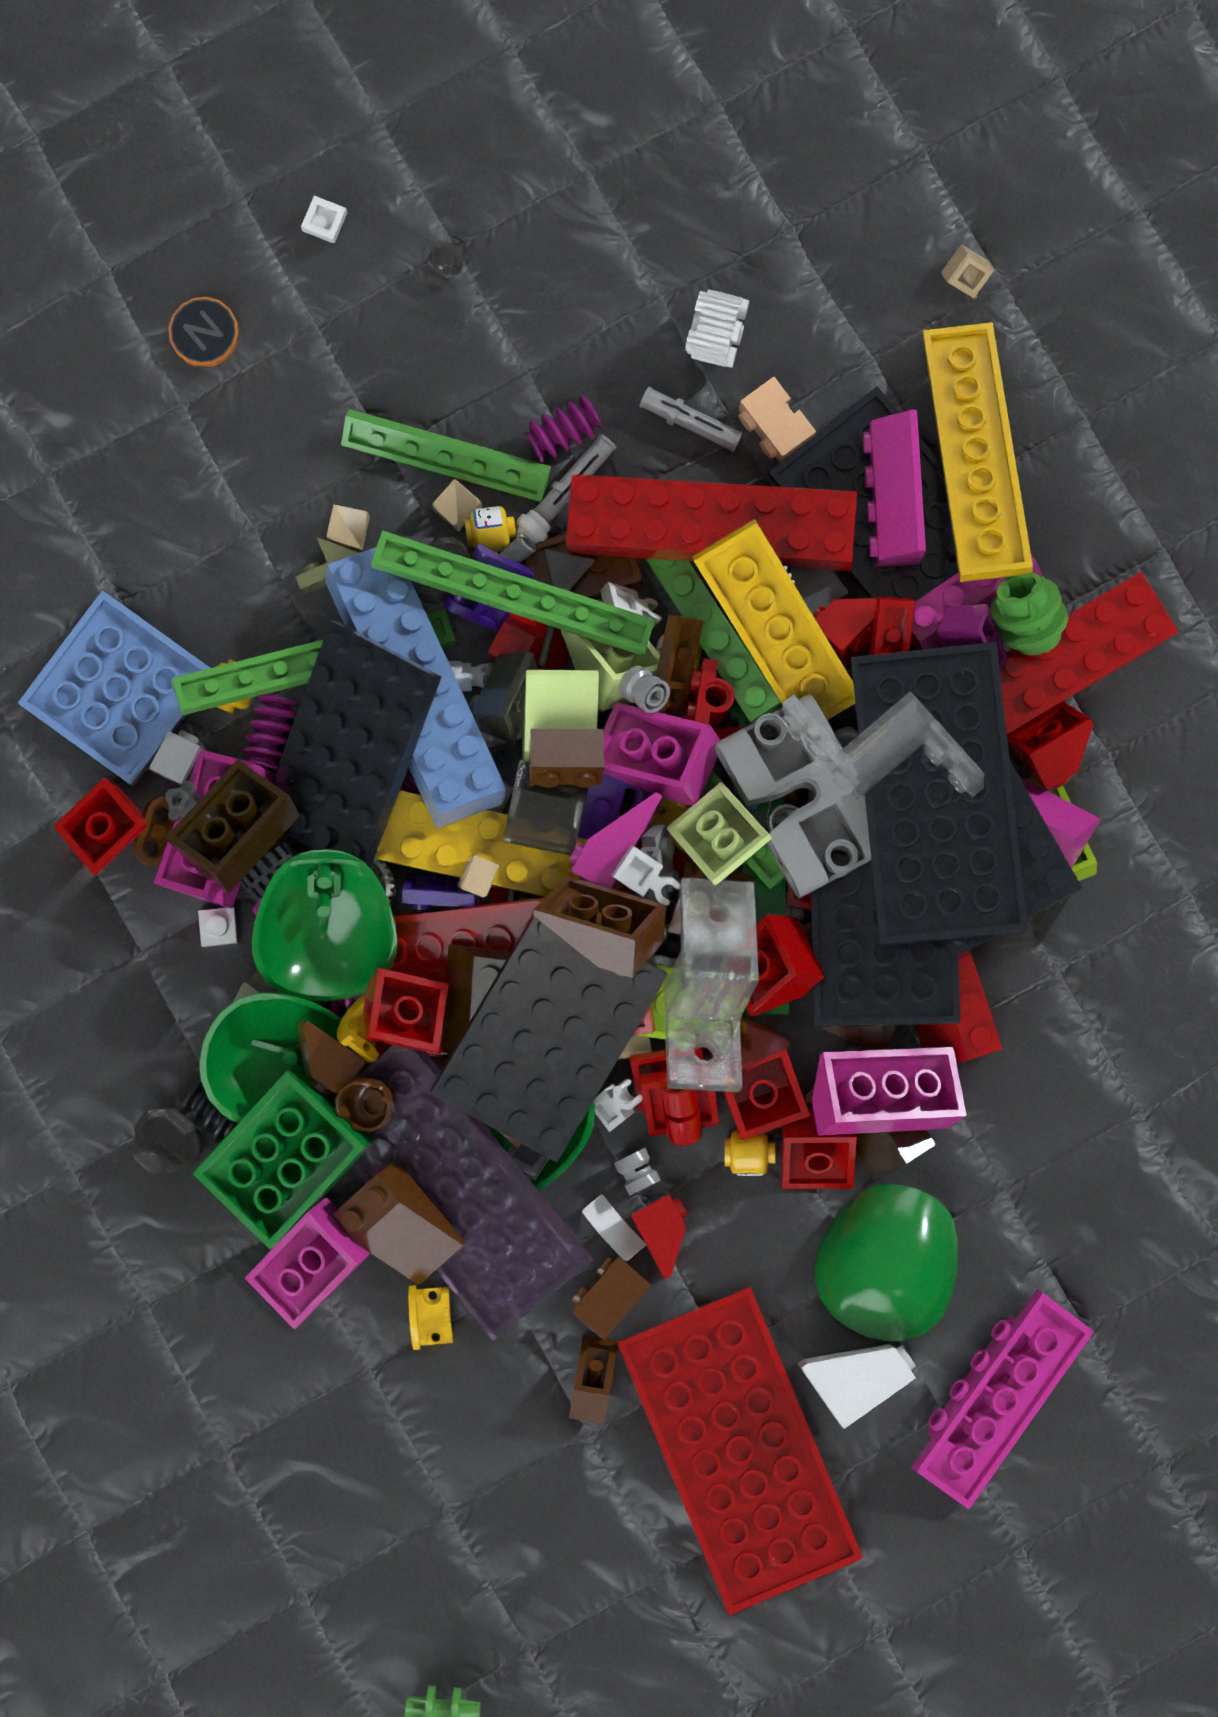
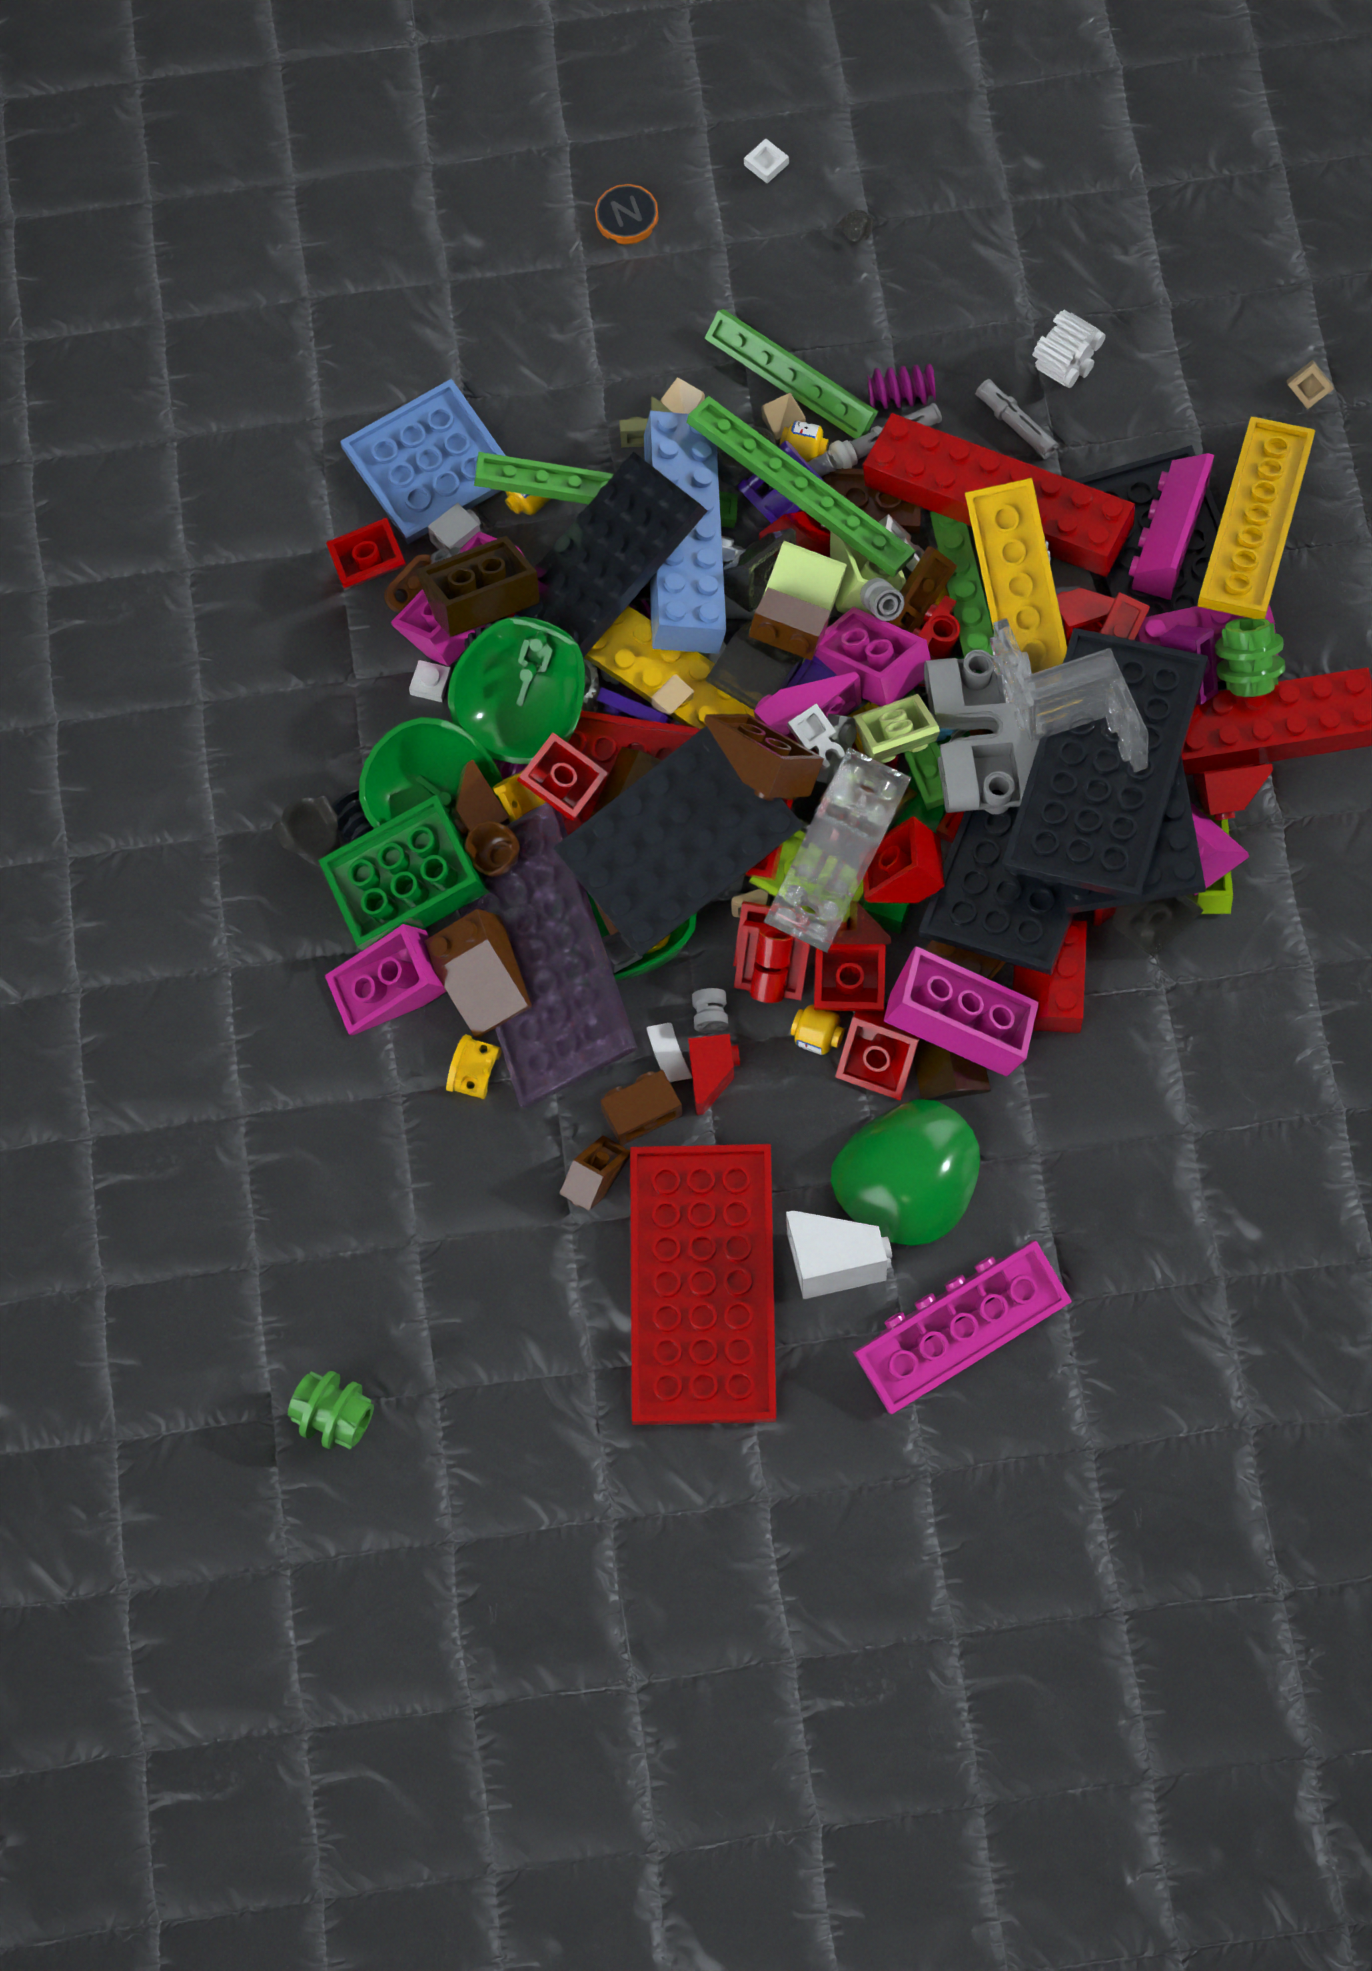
camera: 25 degrees right, 15 degrees down
magenta piece [241,693,298,772] -> none
dark grey piece [539,549,596,667] -> none
white plate [594,1079,643,1132] -> none
light nougat brick [738,377,816,463] -> none

